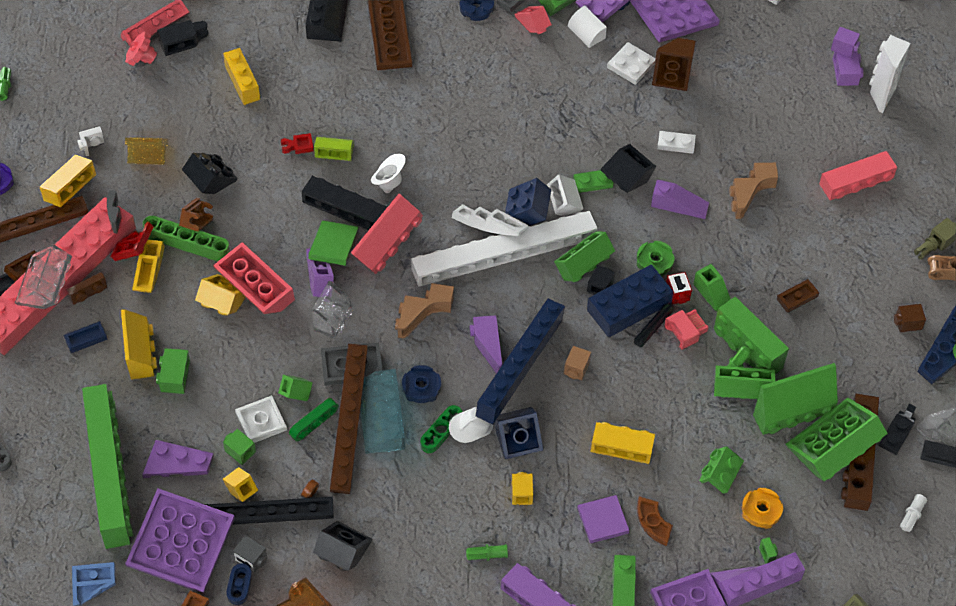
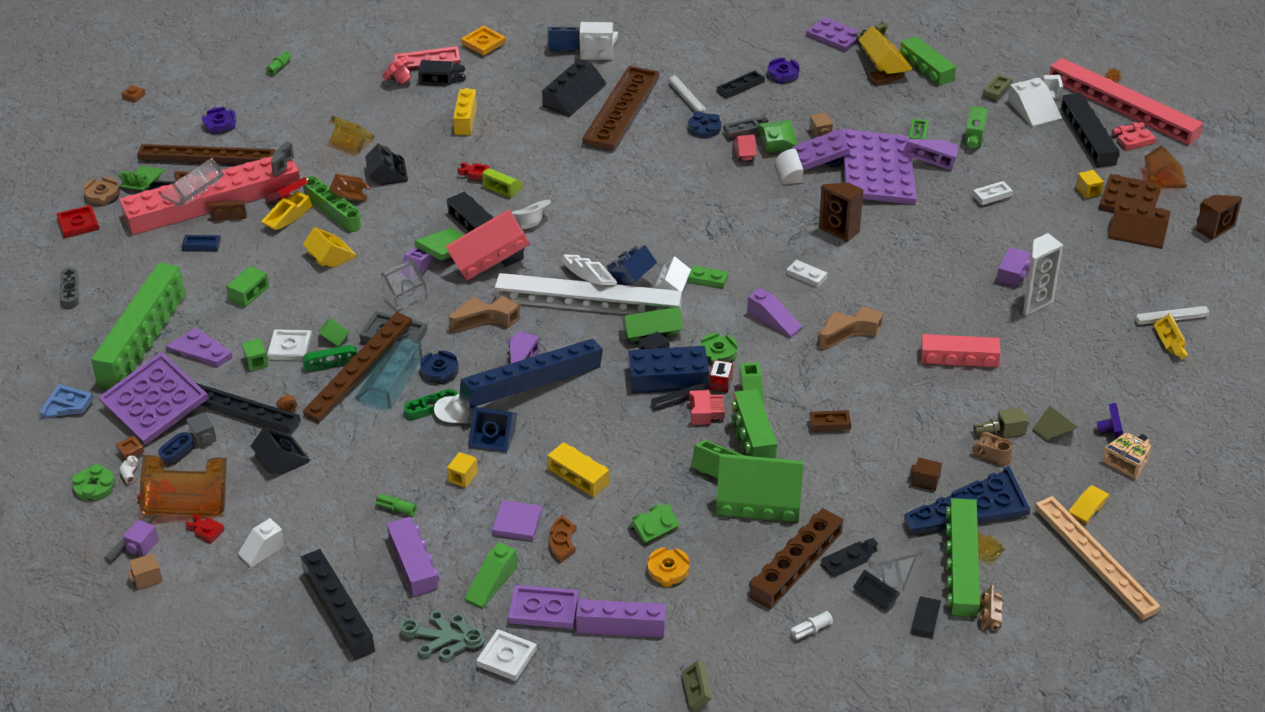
camera: 30 degrees right, 15 degrees down
yellow brick [40,154,96,207] -> none
white bracket [77,126,104,156] -> none
yellow slope [121,309,157,380] -> none
coral slope [213,242,295,314] -> none
yellow brick [223,467,258,502] -> none
medium nougat brick [564,346,591,380] -> none
black slope [600,144,656,193] -> none
white plate [607,42,656,85] -> none
bright green axle [727,346,751,367] -> none
bright green plate [759,537,778,564] -> none
bright green slope [786,398,888,481] -> none
medium lavender brick [831,27,861,58] -> none

